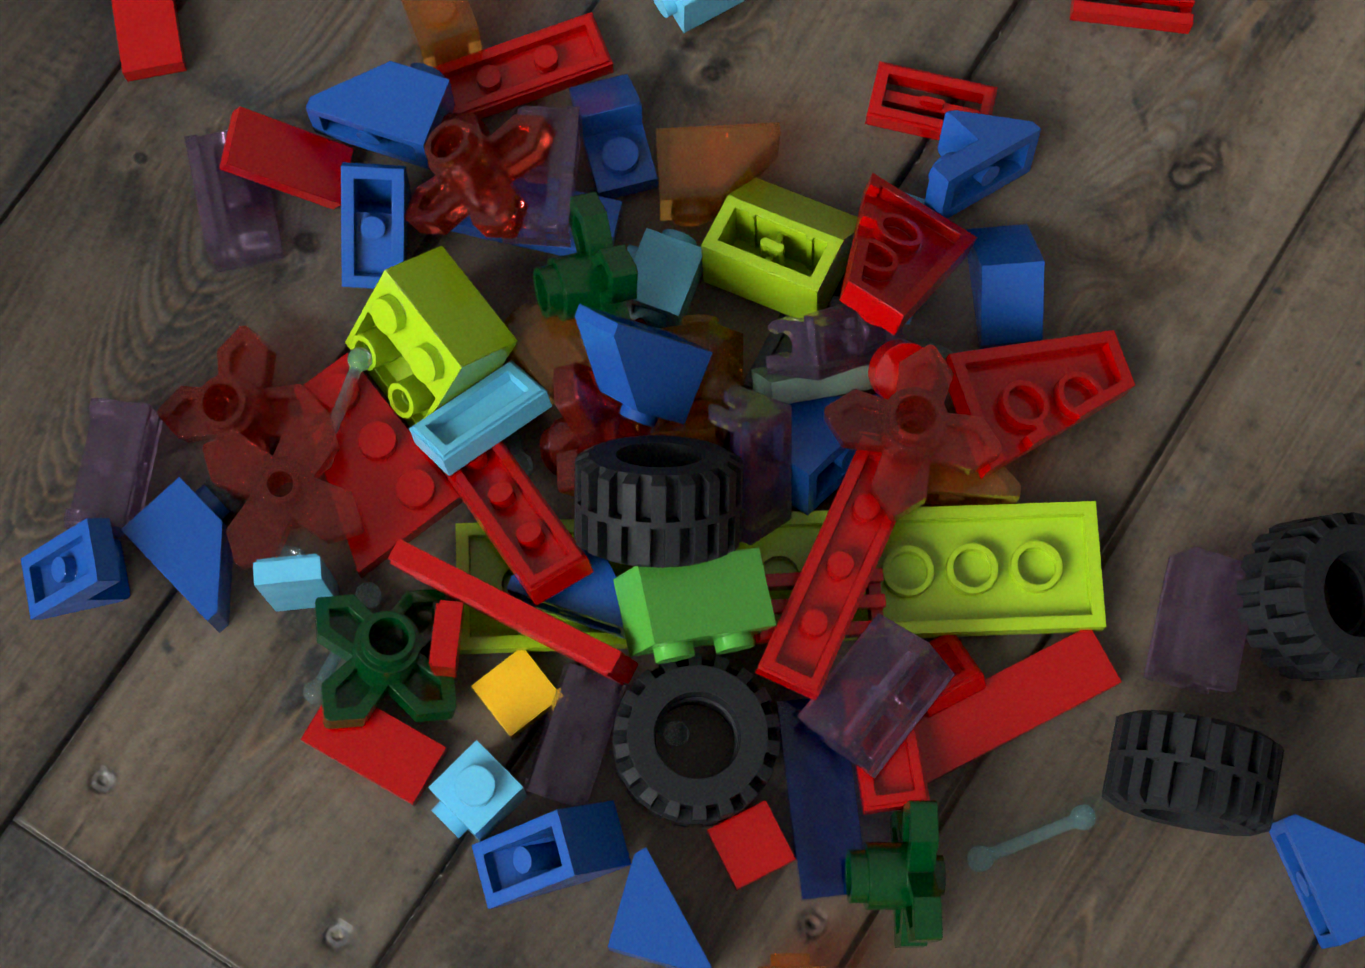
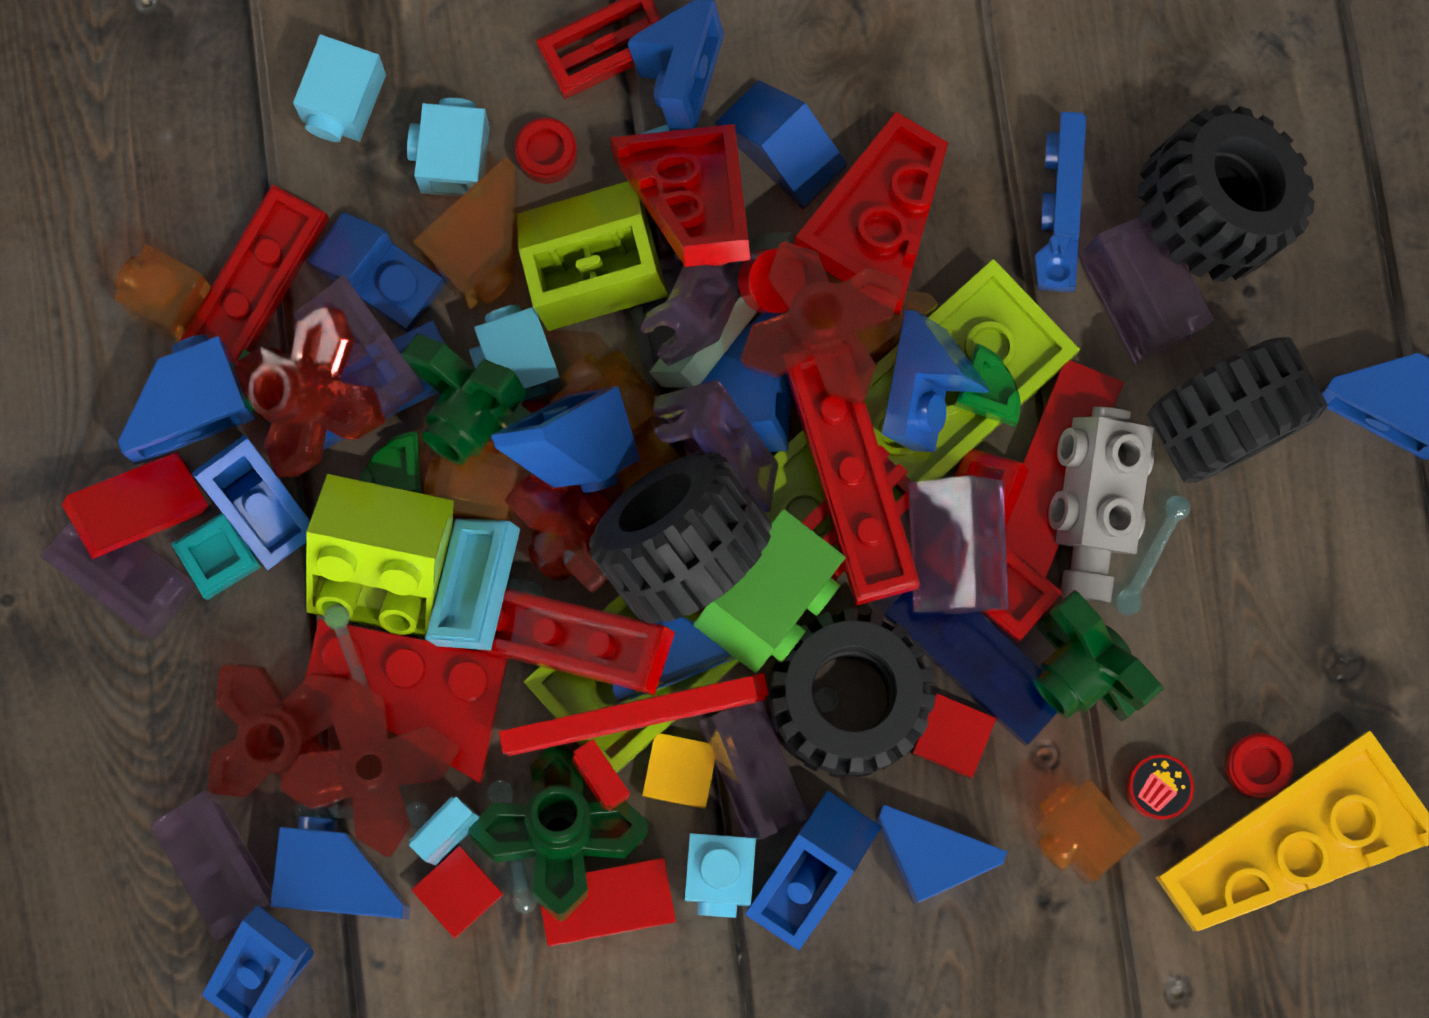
camera: 40 degrees left, 5 degrees up
none -> teal tile [171,513,262,600]
none -> green tile [359,431,423,494]
none -> medium azure brick [407,98,490,199]
none -> red tile [411,846,504,939]
none -> red tile [515,118,578,184]
none -> blue slope [882,310,989,452]
none -> green tile [955,343,1021,427]
none -> blue hinge [1035,112,1086,292]
none -> light grey brick [1048,407,1154,603]

